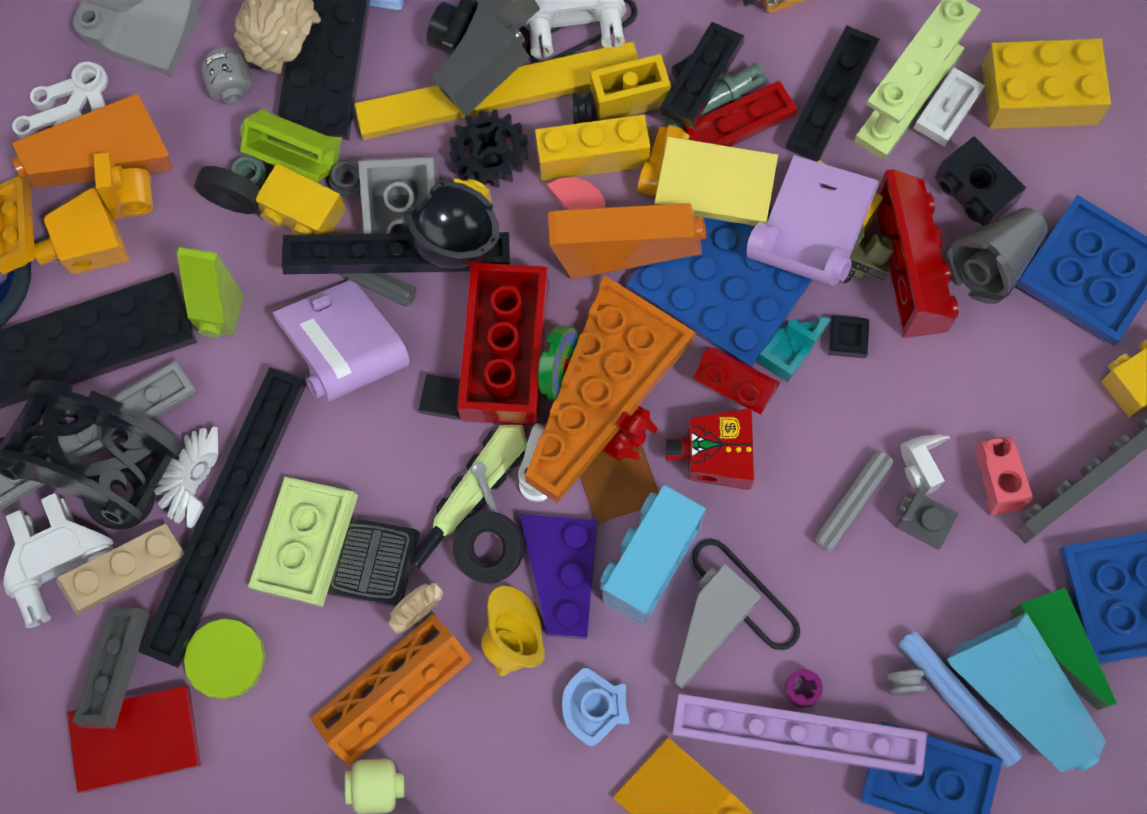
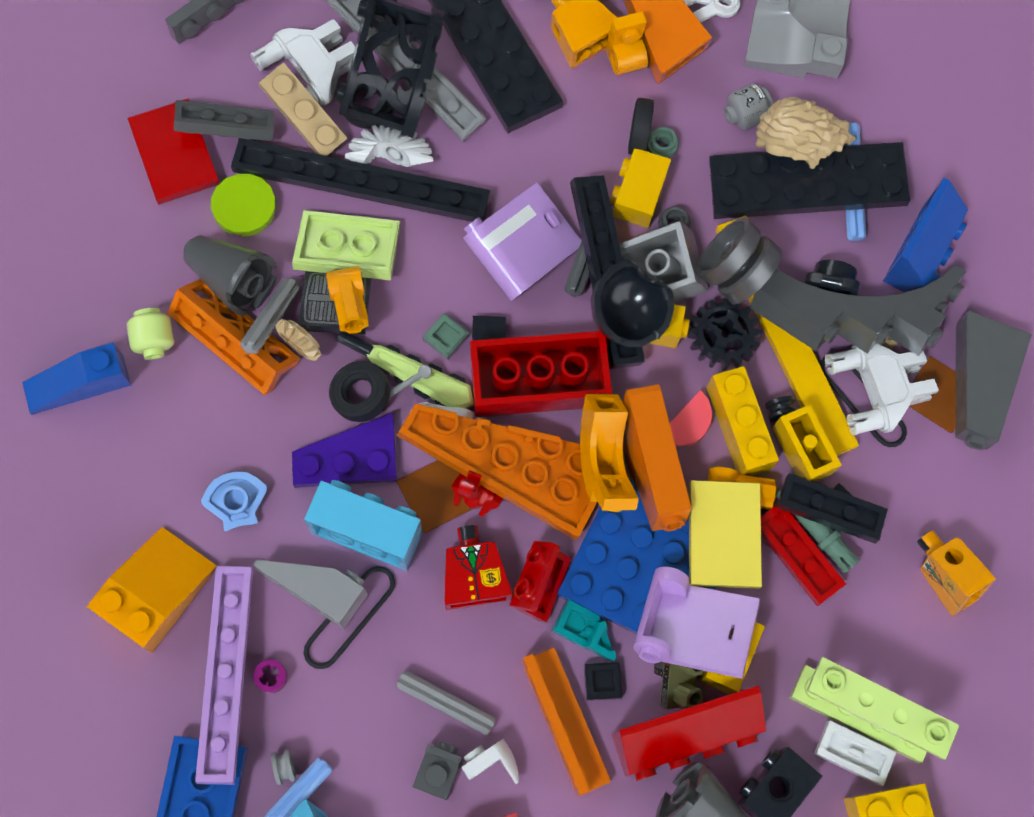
camera: 70 degrees right, 0 degrees up
lime slope [177,247,244,338] -> none
lime window [240,108,342,183] -> none
yellow piece [481,585,545,677] -> none
green tile [538,325,579,402] -> none
black plate [785,25,879,162] -> none
none -> dark grey cone [184,235,276,315]
none -> light grey axle [240,278,299,354]
none -> light orange piece [326,266,369,334]
none -> sand green tile [422,313,469,360]
none -> orange fence [521,648,611,797]
none -> light orange arch [580,394,639,512]
none -> flat silver wheel [696,217,782,304]

